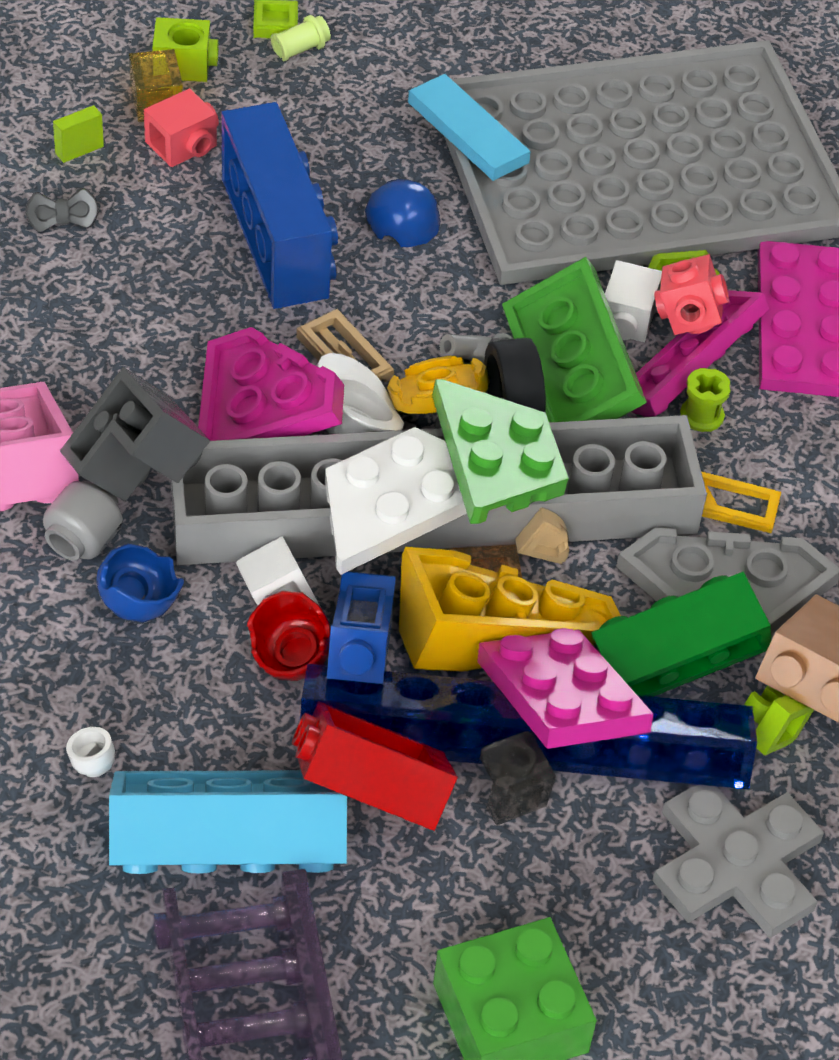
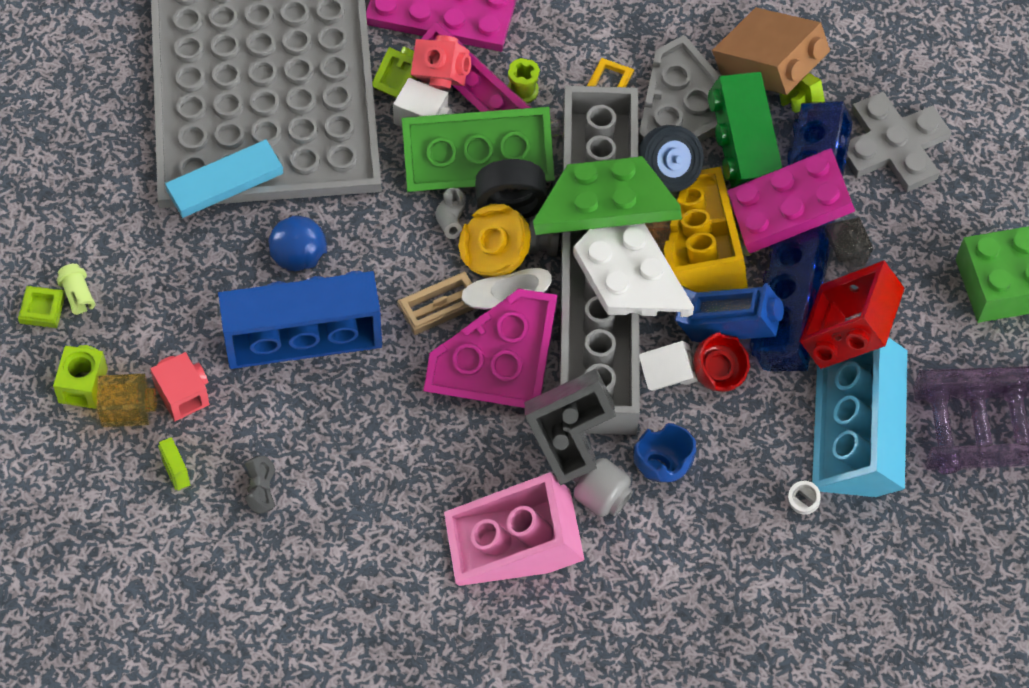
camera: 80 degrees left, 10 degrees up
none -> black wheel [638,125,704,192]

